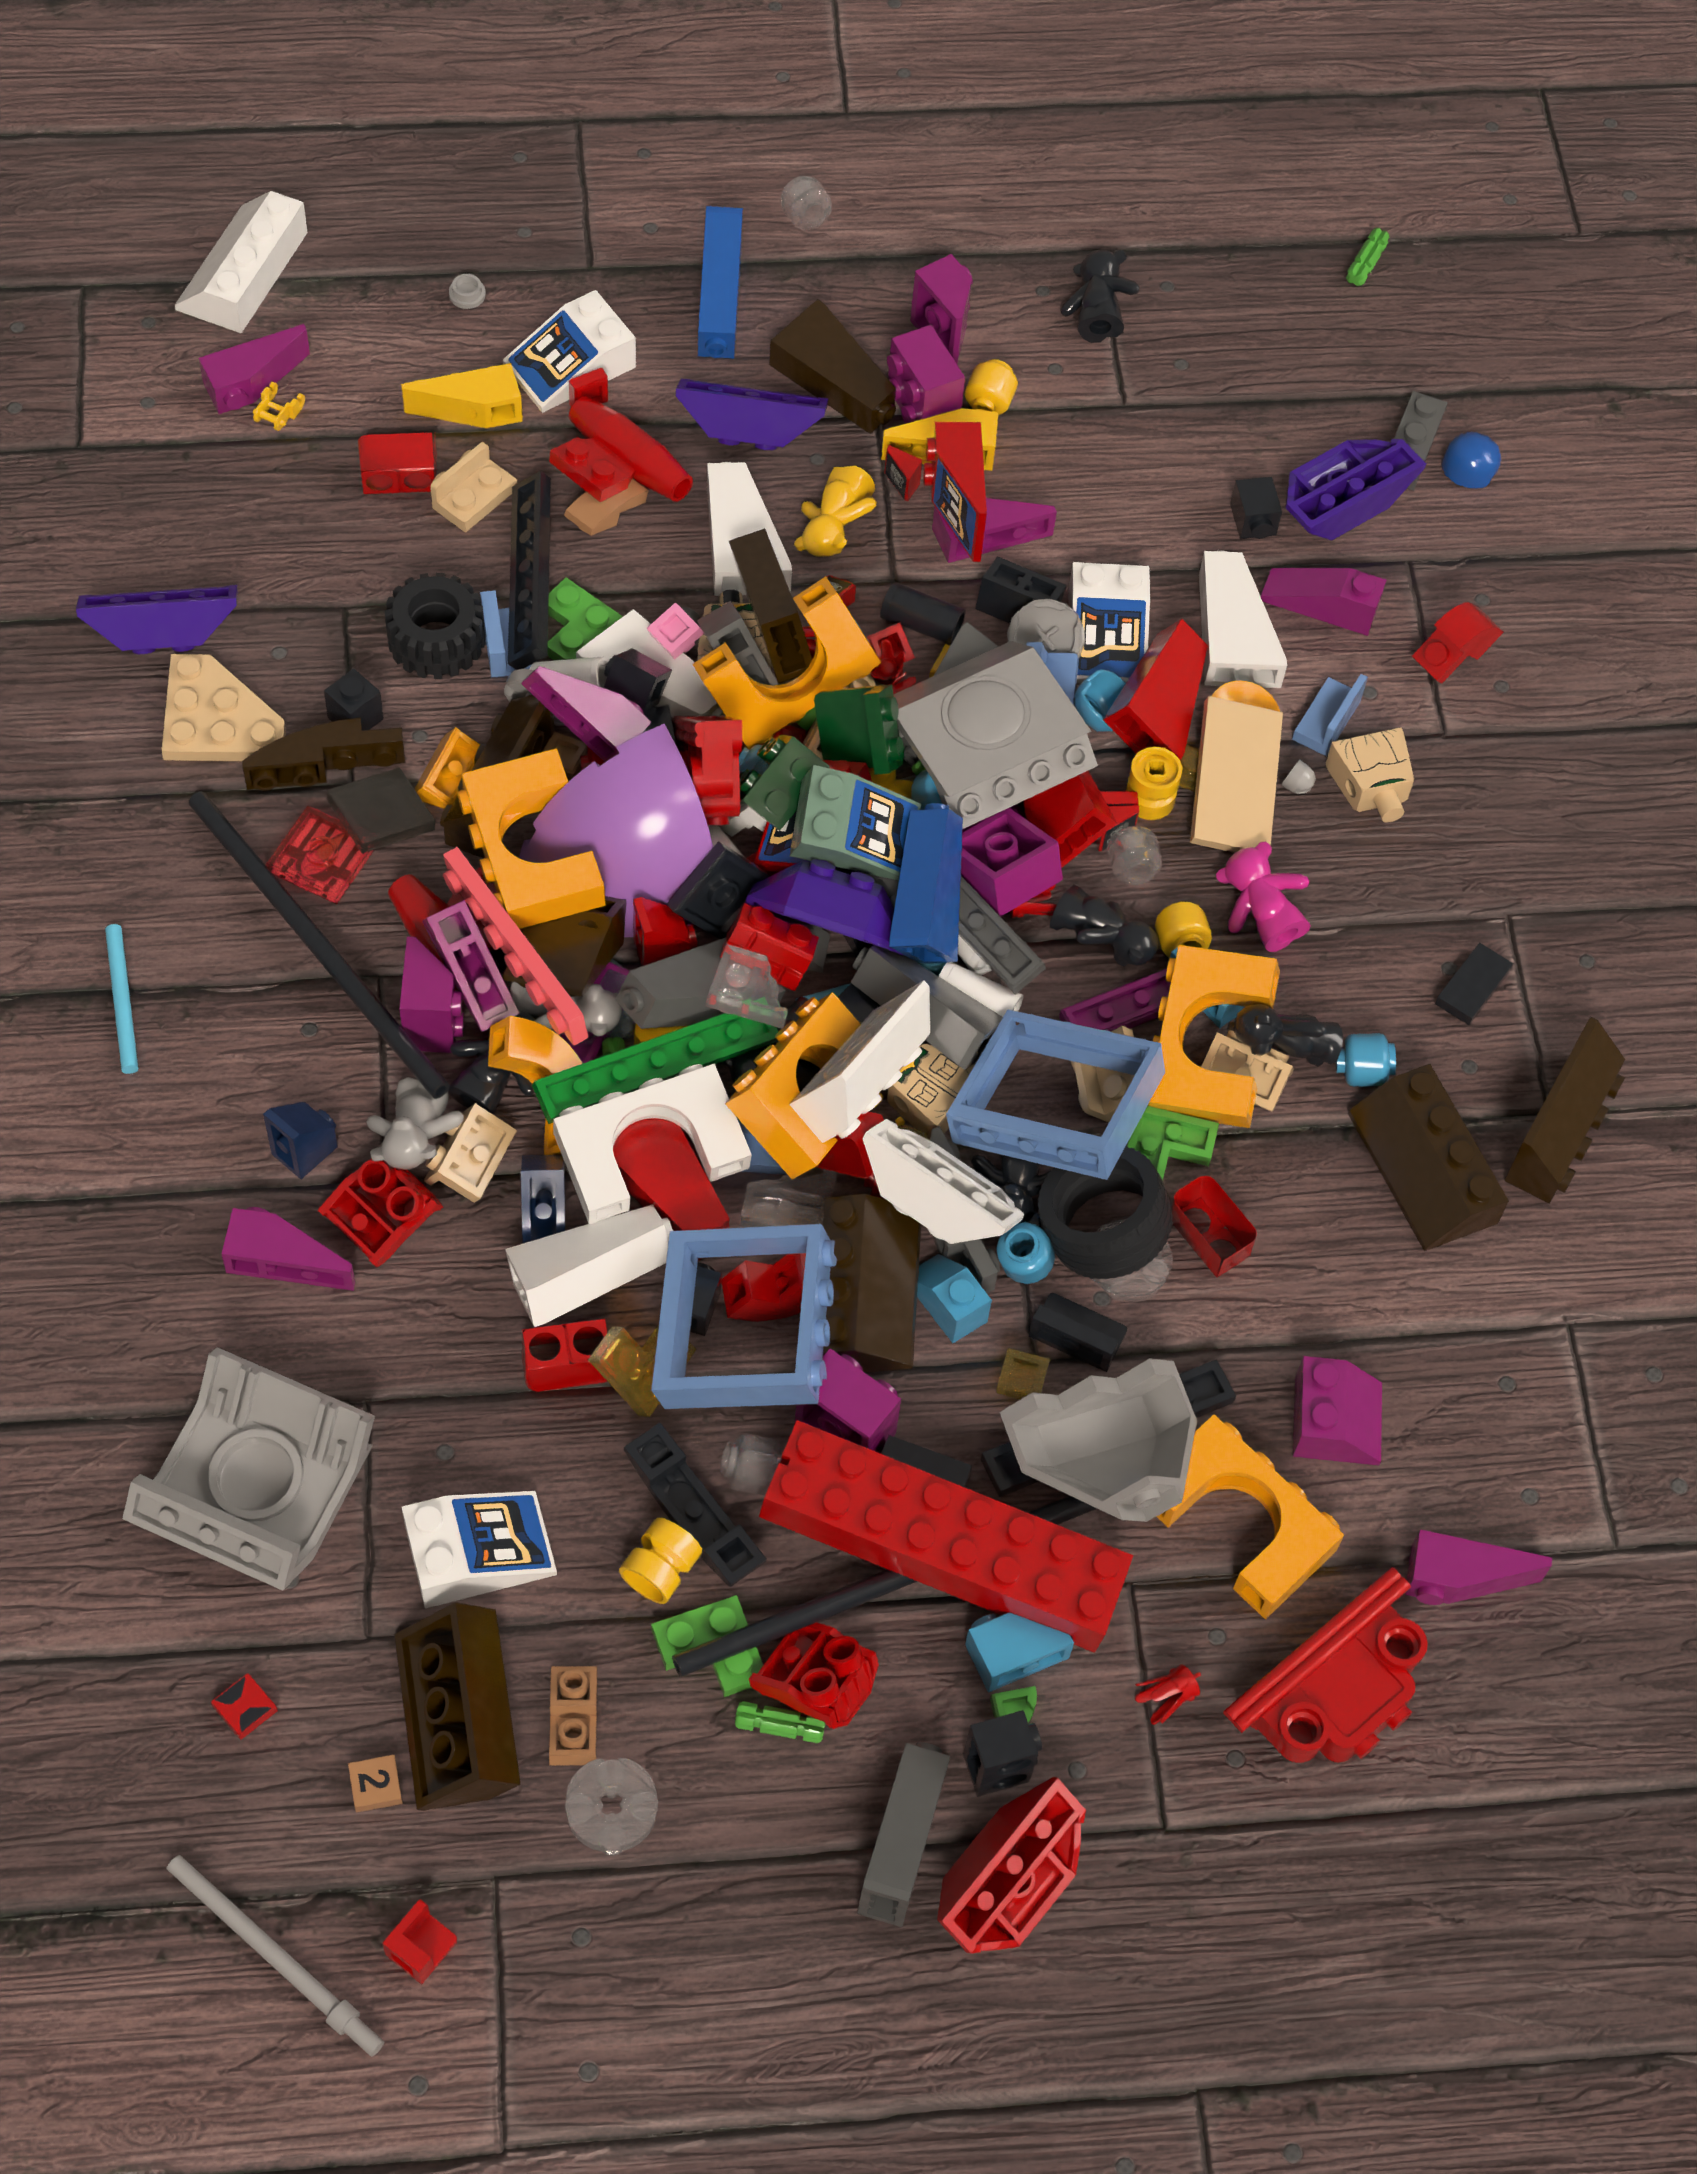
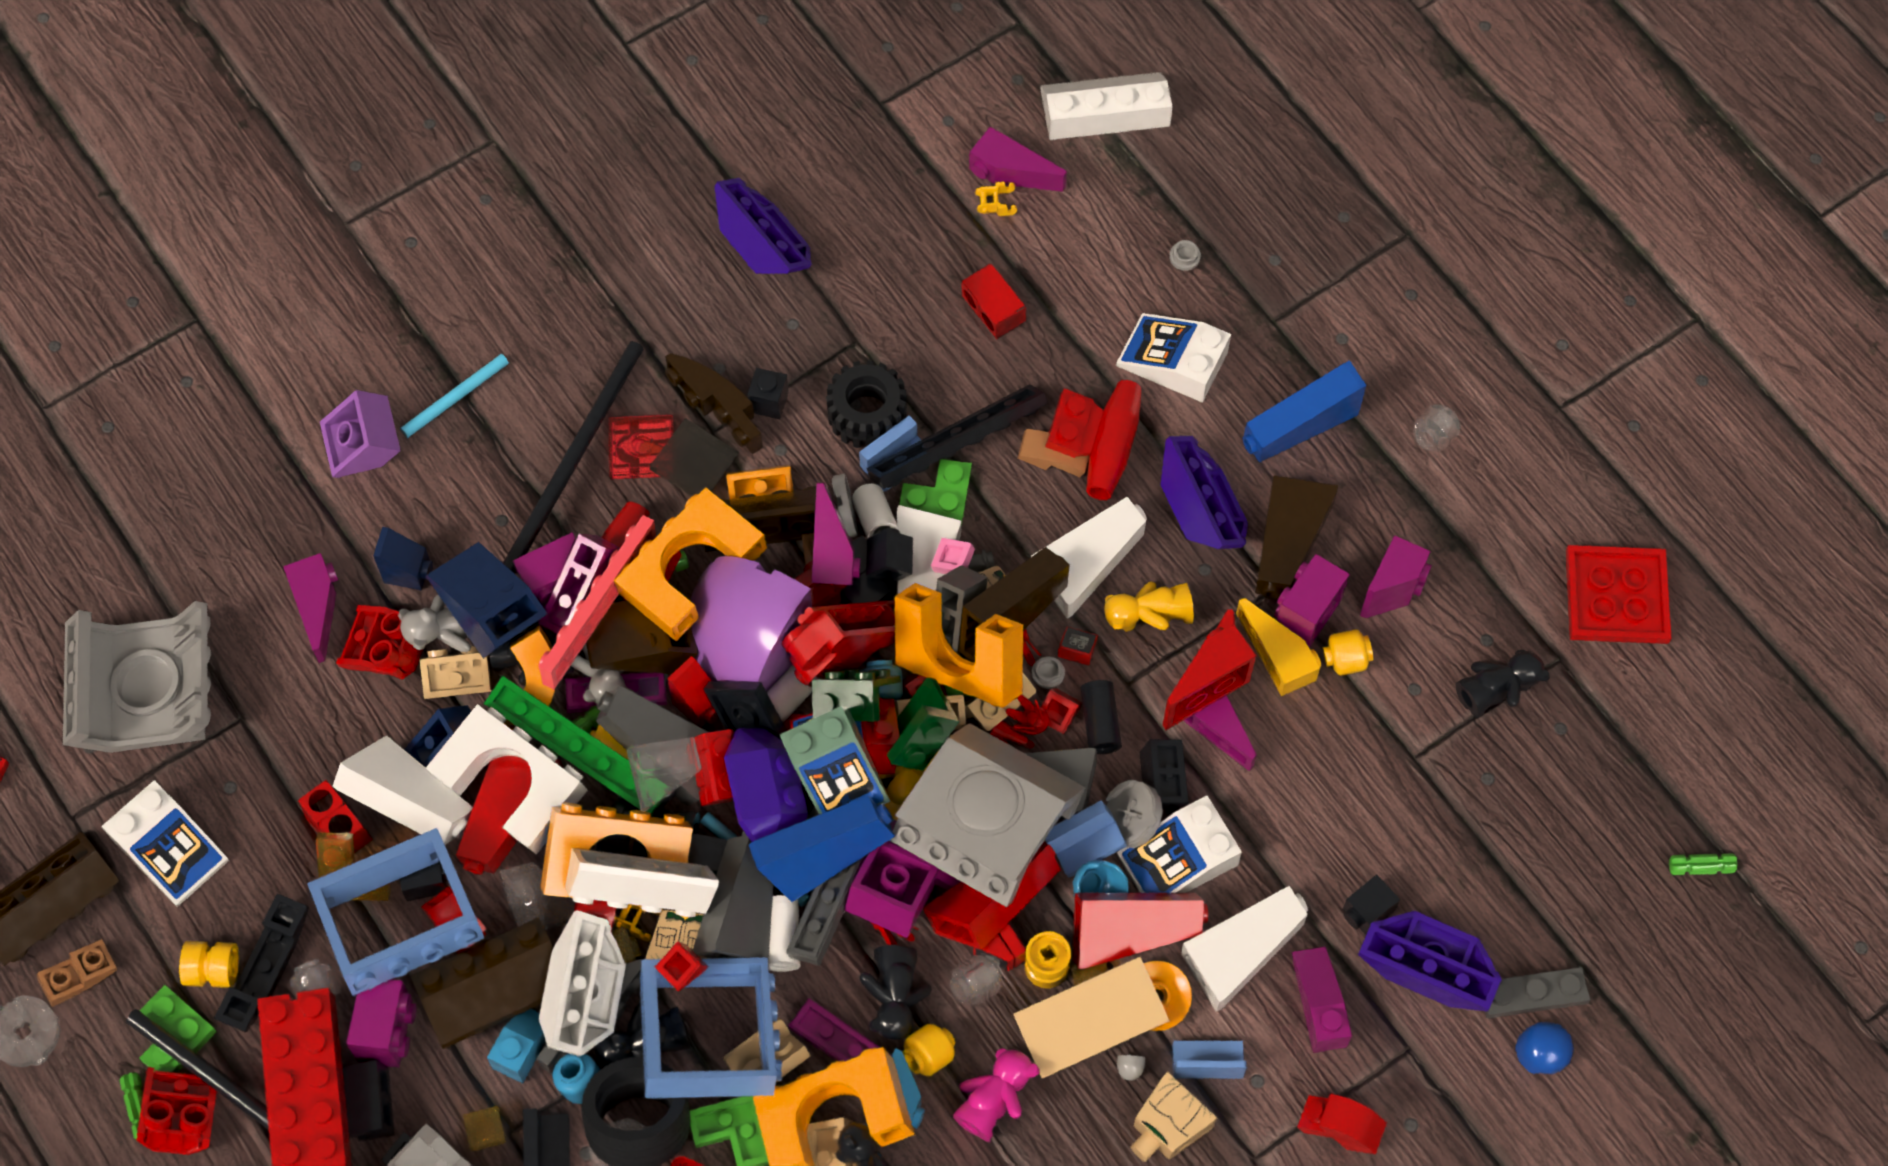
camera: 65 degrees right, 5 degrees up
tan plate [162,654,286,761] -> none
yellow slope [401,363,523,428] -> none
tan bracket [431,442,517,533] -> none
red tile [569,367,608,407] -> none
none -> medium lavender slope [320,390,401,478]
none -> dark blue slope [426,542,547,659]
none -> red slope [654,941,709,991]
none -> red plate [1566,545,1671,644]

